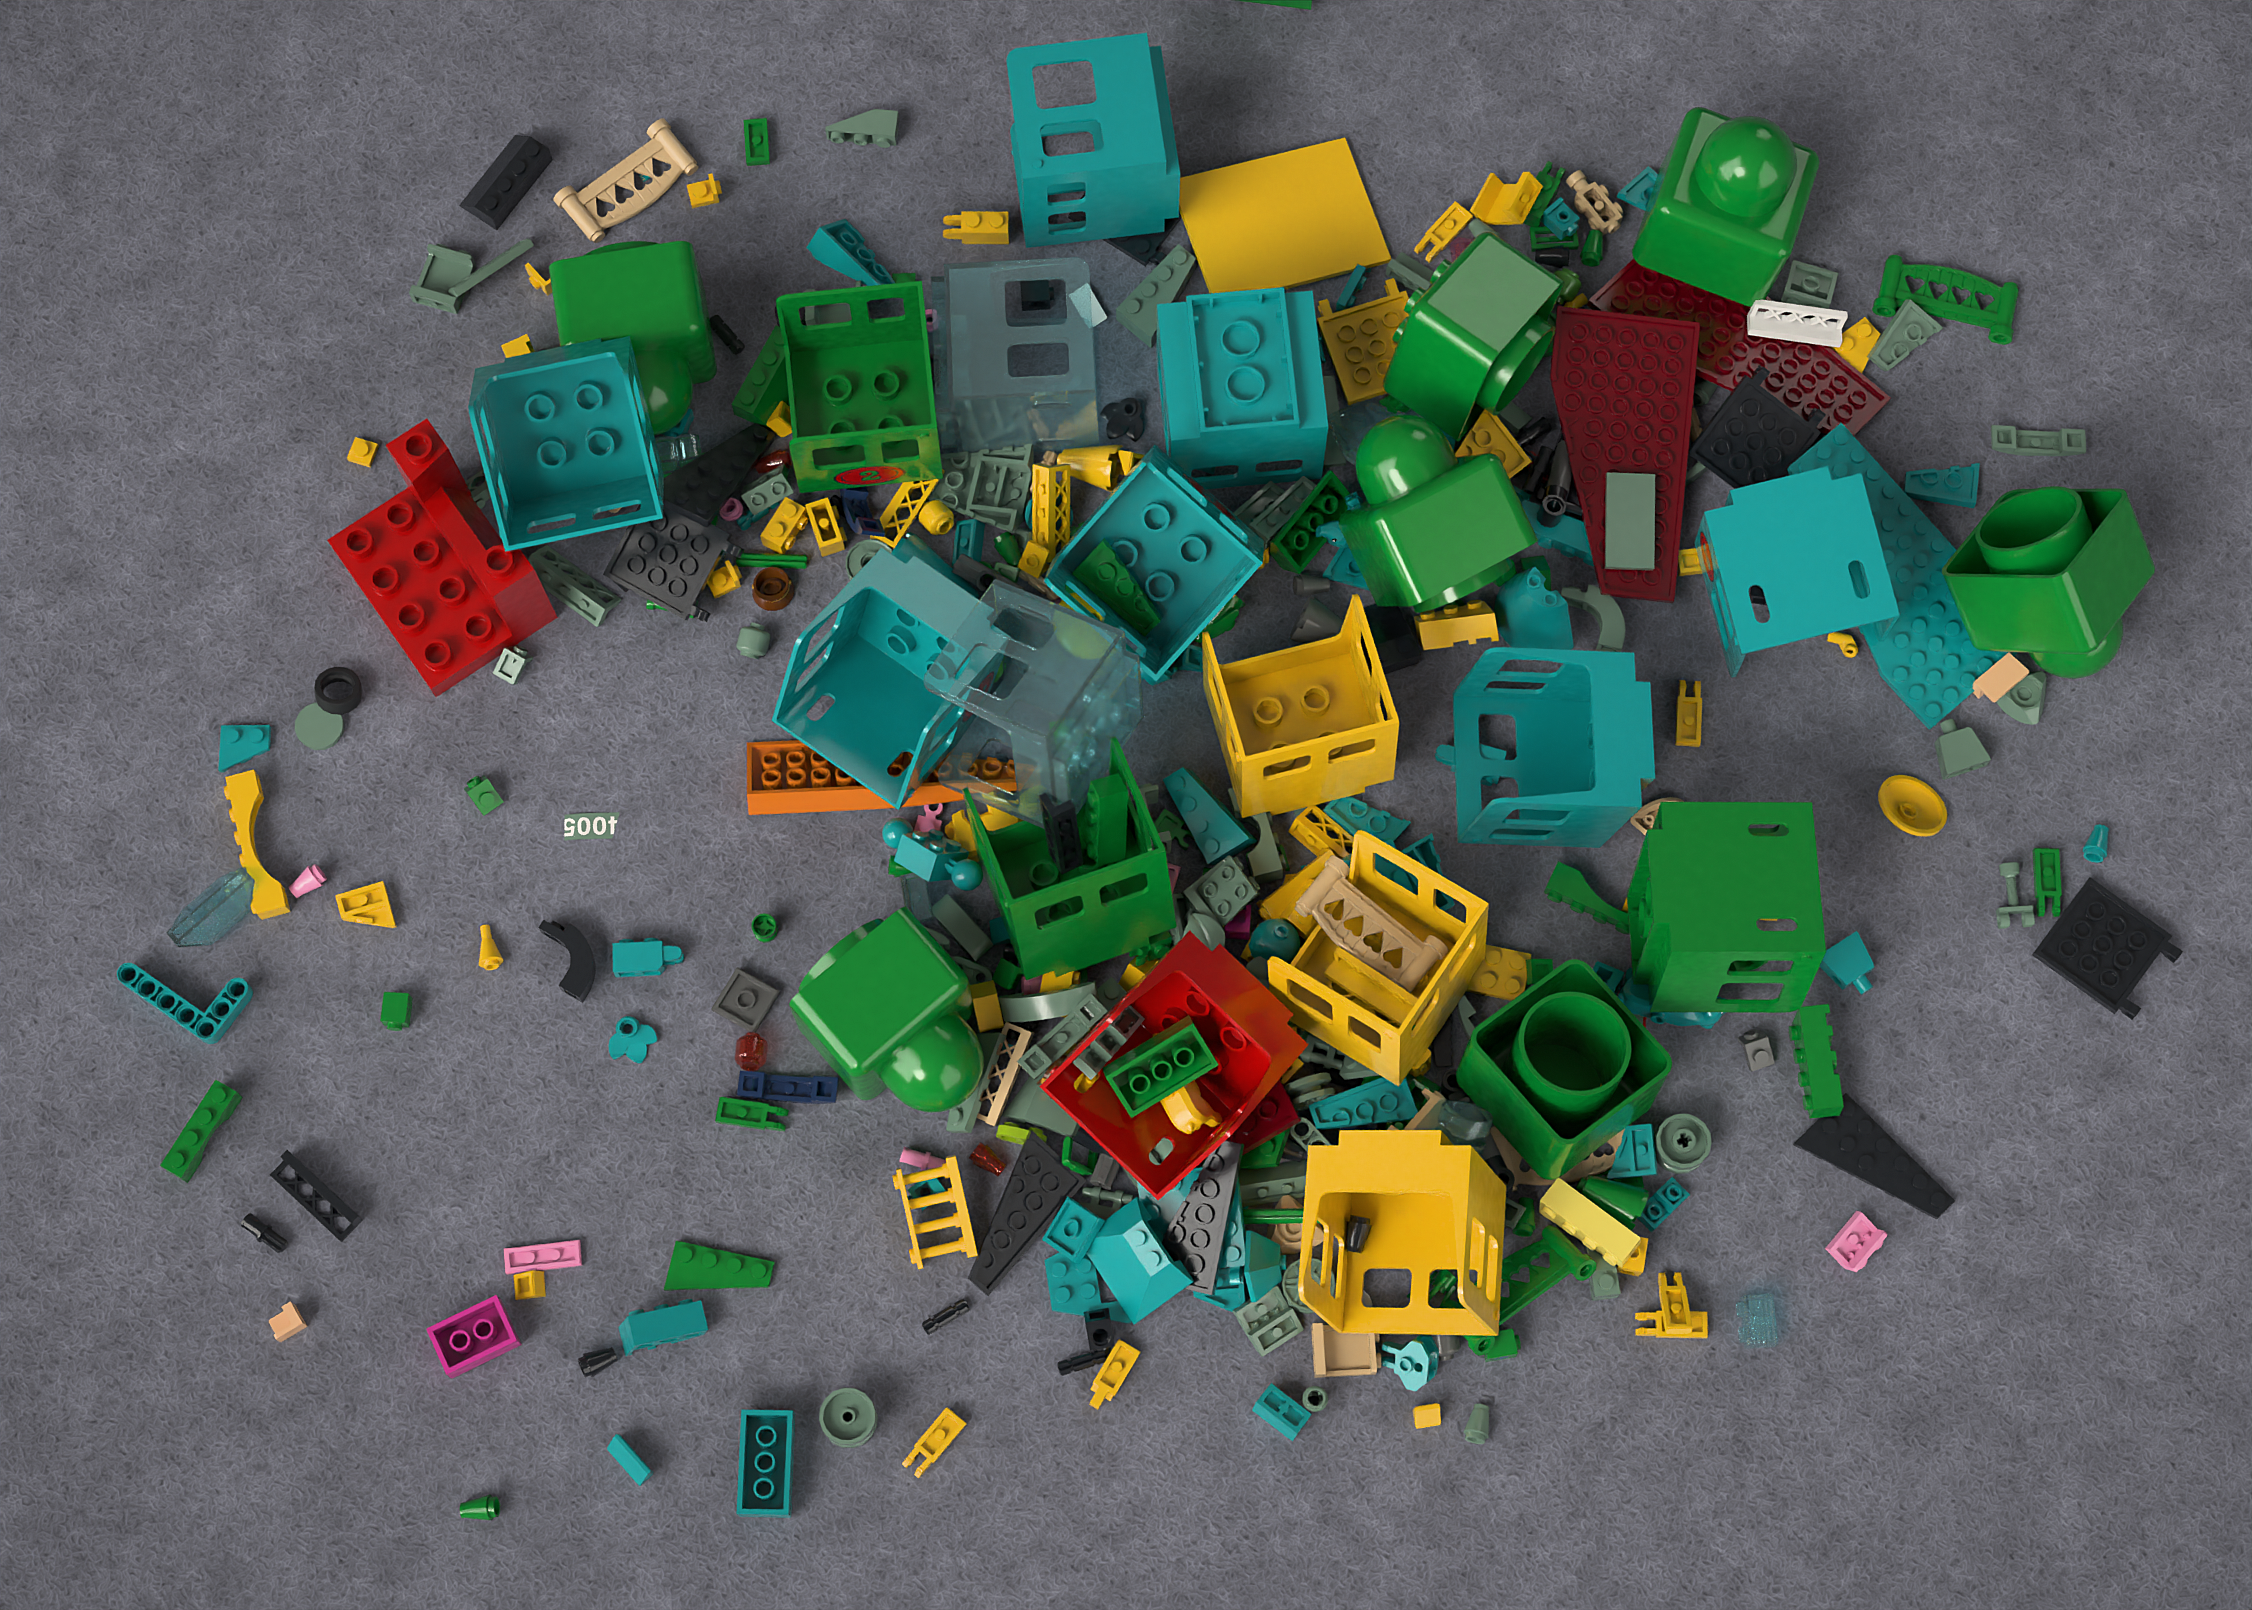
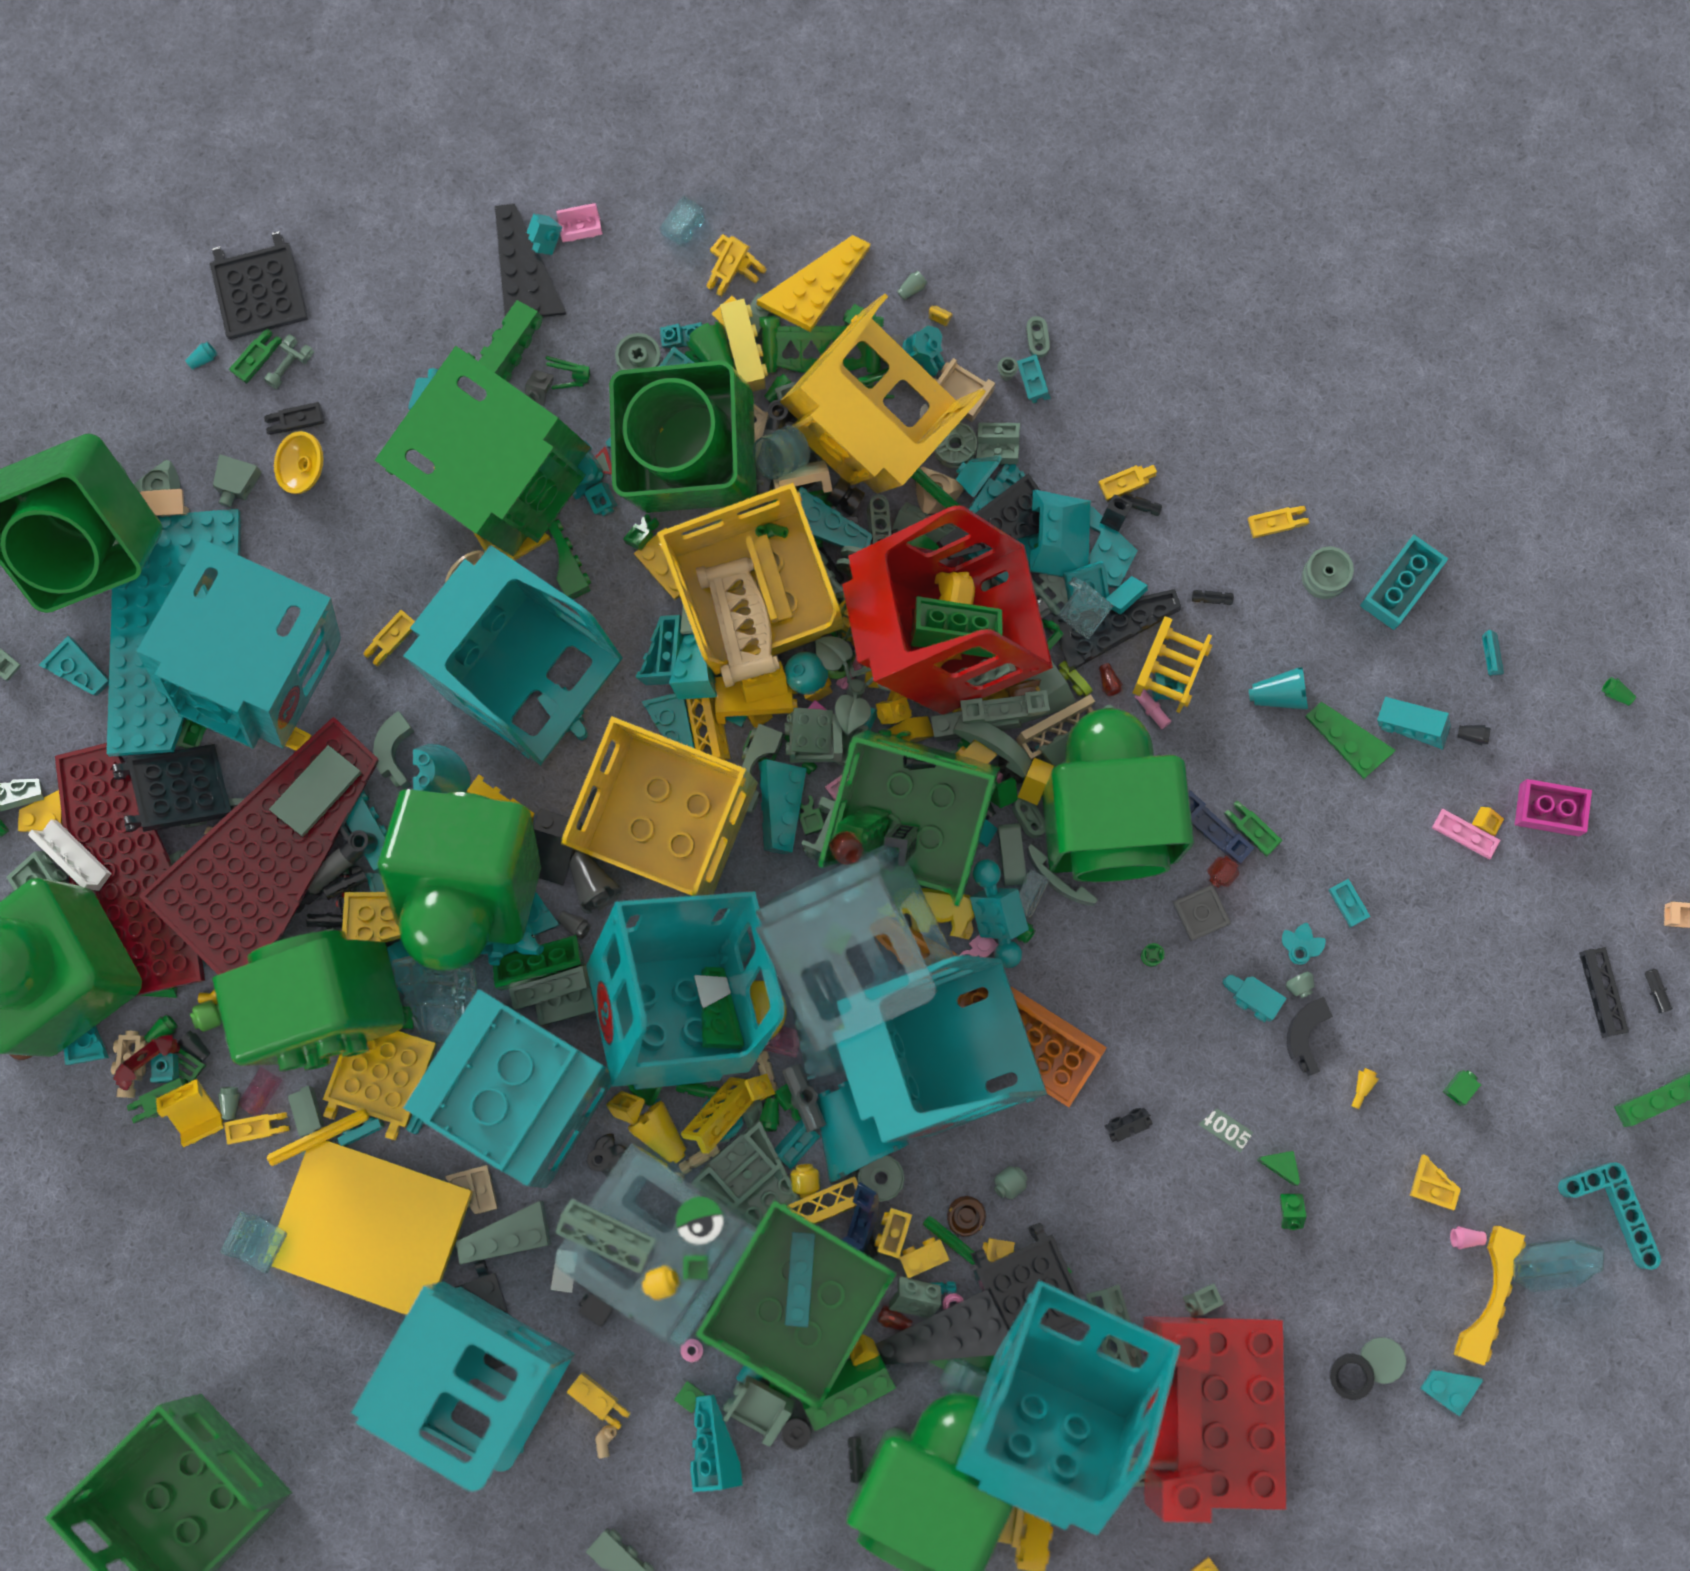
camera: 140 degrees left, 5 degrees up
none -> dark red piece [113,1035,180,1091]
none -> clear light blue bracket [220,1211,287,1274]
none -> black hinge [264,402,324,435]
none -> yellow axle [267,1109,369,1166]
none -> teal brick [527,214,563,255]
none -> green plant [545,356,590,390]
none -> sand green fence [555,1199,656,1273]
none -> tan arm [595,1425,617,1458]
none -> yellow head [642,1266,680,1301]
none -> tile [676,1196,723,1244]
none -> green panel [683,1255,709,1280]
none -> white sticker [694,975,731,1008]
none -> yellow wing [756,235,870,332]
none -> teal plate [785,1232,815,1327]
none -> clear red head [830,831,863,865]
none -> sand green plate [1026,316,1050,358]
none -> clear light blue bracket [1058,577,1113,639]
none -> teal tile [1104,576,1148,614]
none -> black hinge [1104,1108,1153,1142]
none -> teal cone [1248,667,1308,710]
none -> green slope [1257,1151,1300,1186]
none -> sand green cone [1286,971,1315,999]
none -> teal plate [1328,878,1370,927]

